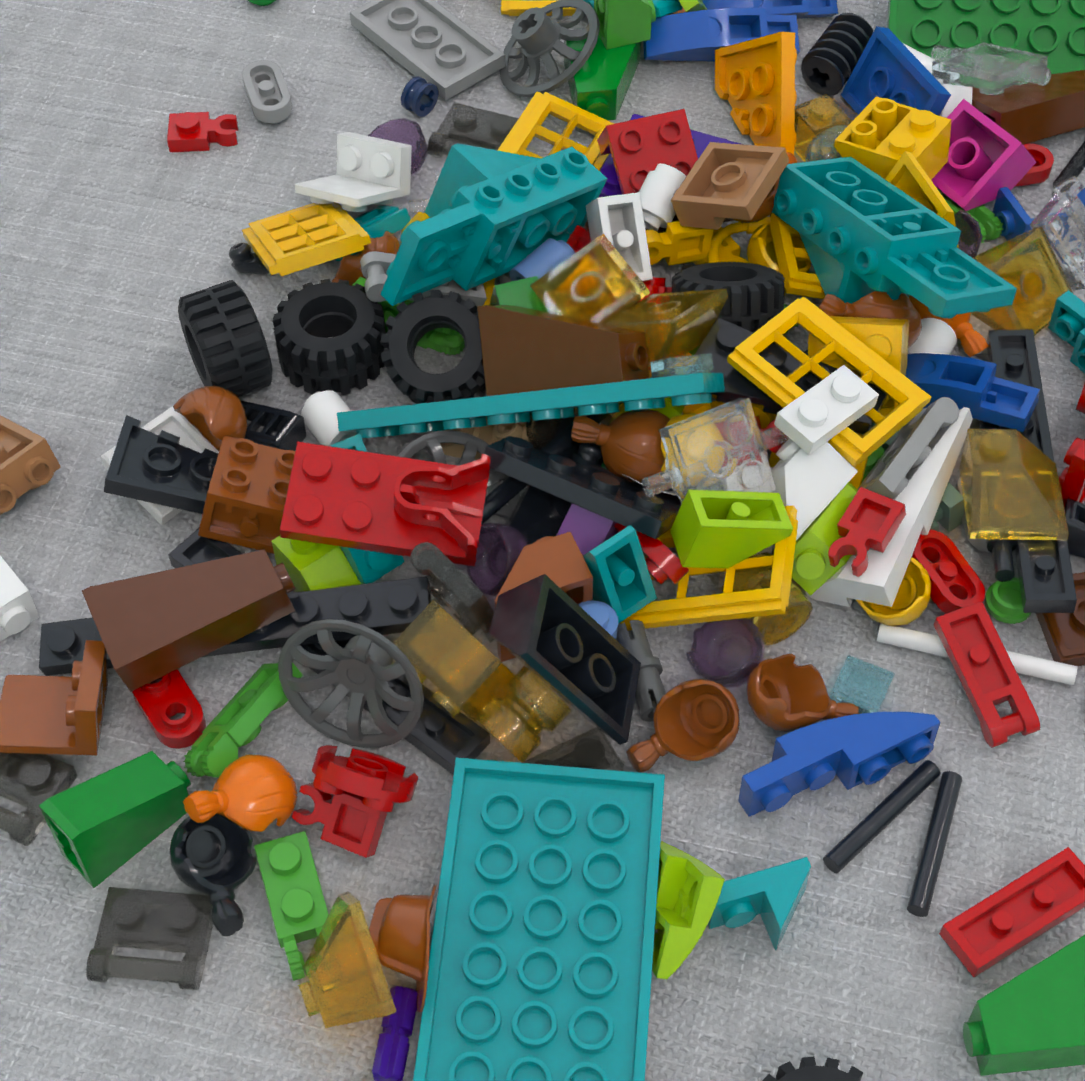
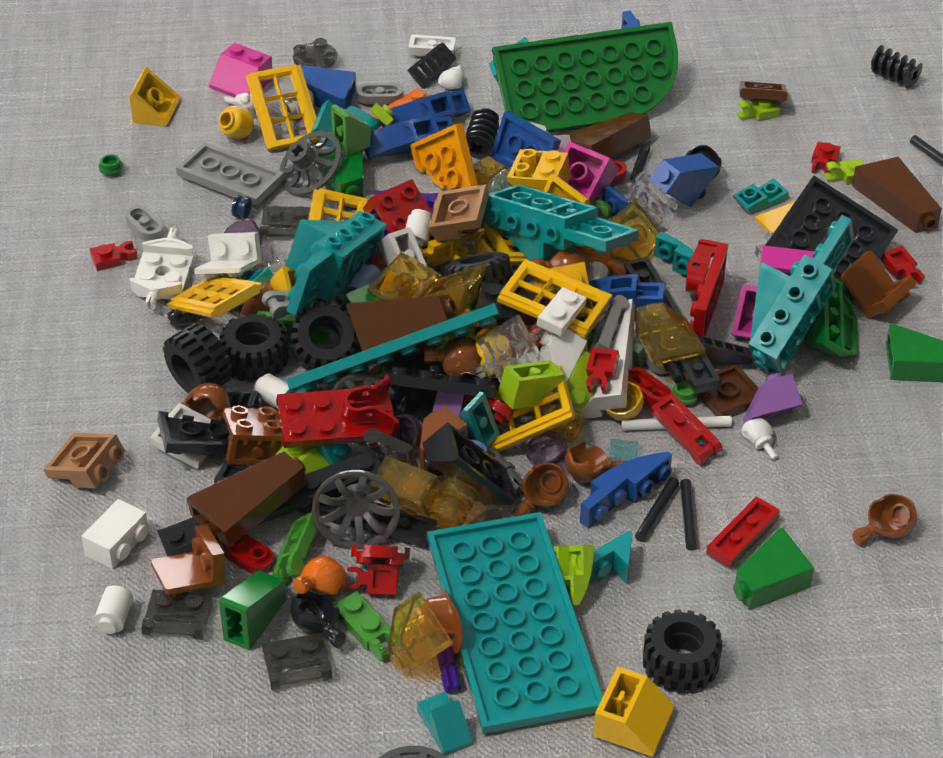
camera: 20 degrees left, 10 degrees down
clear light blue tile [650,353,714,378] -> none
clear plate [931,43,1051,95] -> none
none -> white plate [130,227,194,310]

